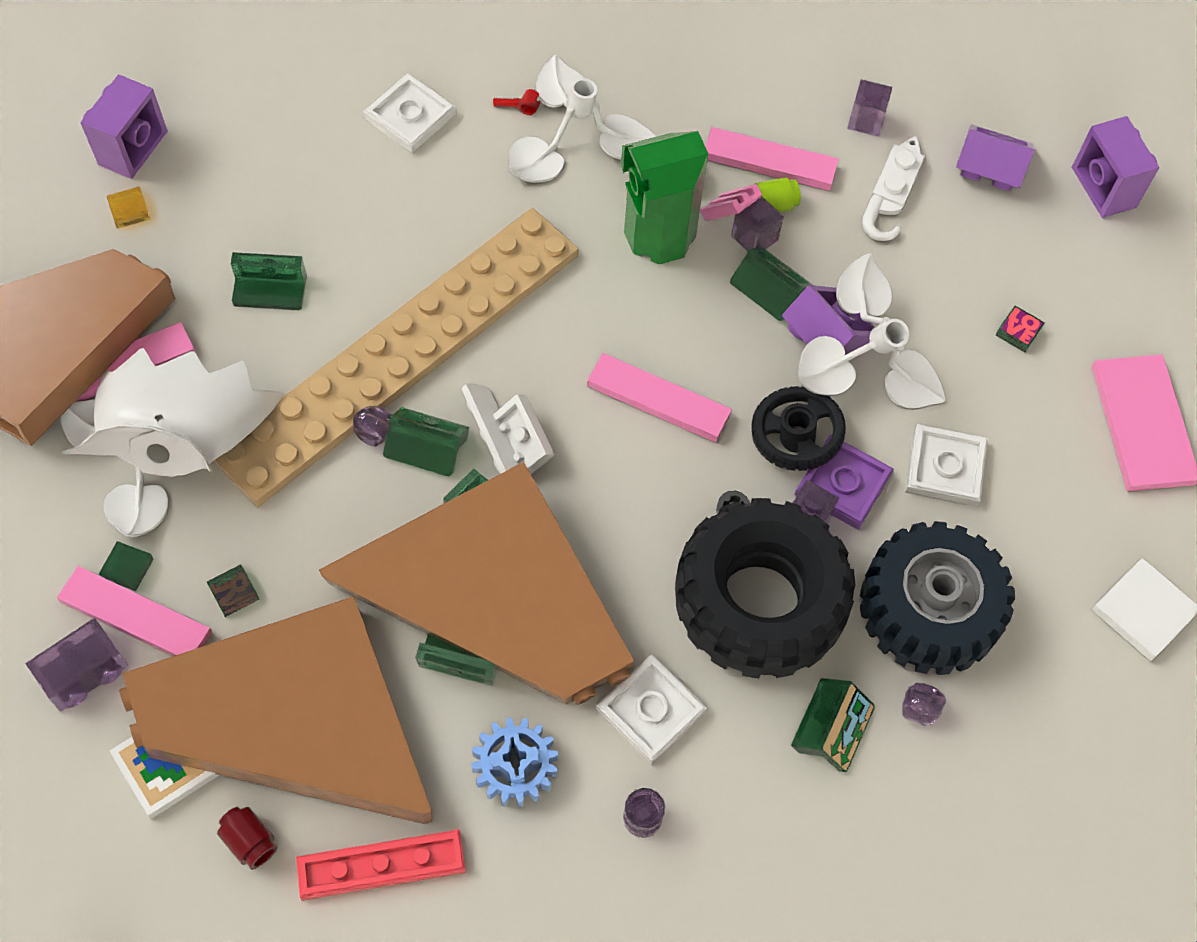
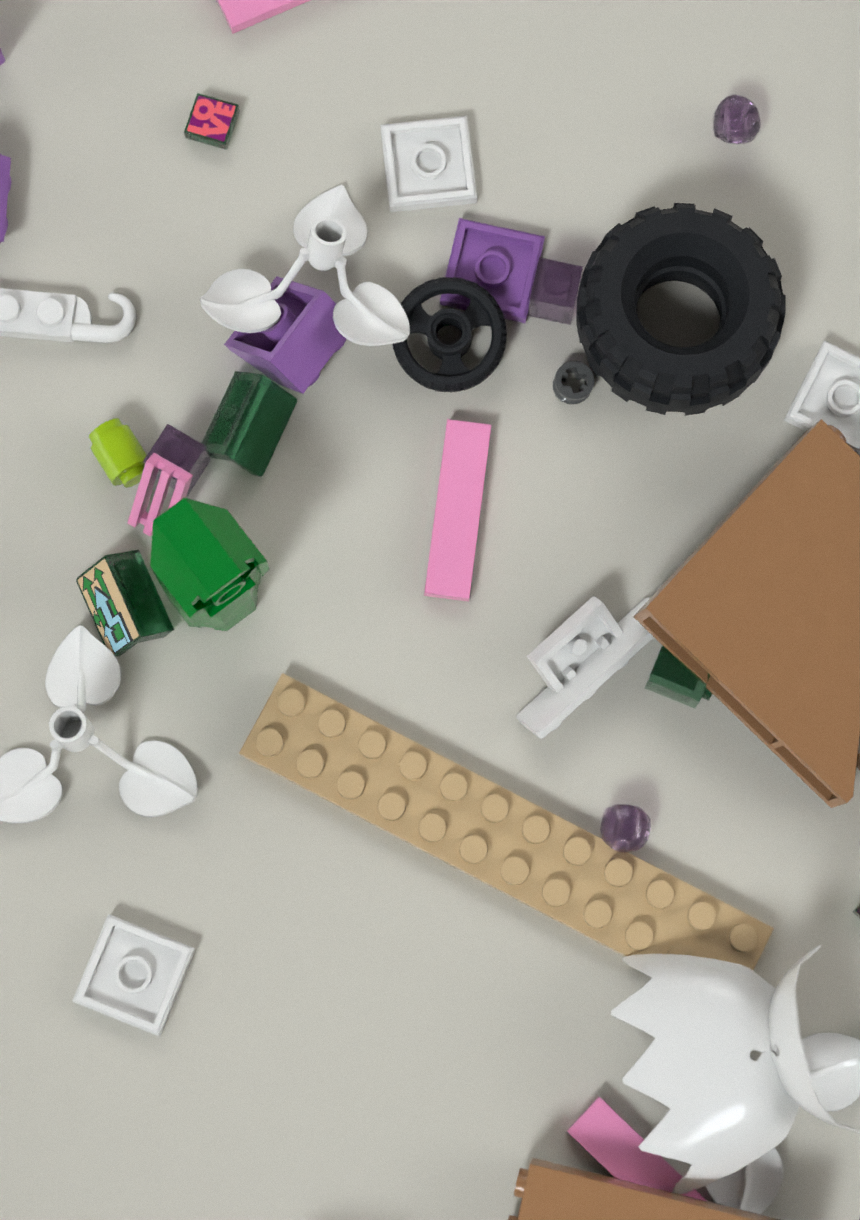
camera: 105 degrees left, 15 degrees up
clear green panel [230,252,307,310] -> none
clear green panel [383,407,470,476] -> none
red hand [493,89,541,116] -> none
bright pink tile [705,127,839,191] -> none
panel [791,678,875,772] -> none
black wheel [860,521,1015,675] -> none

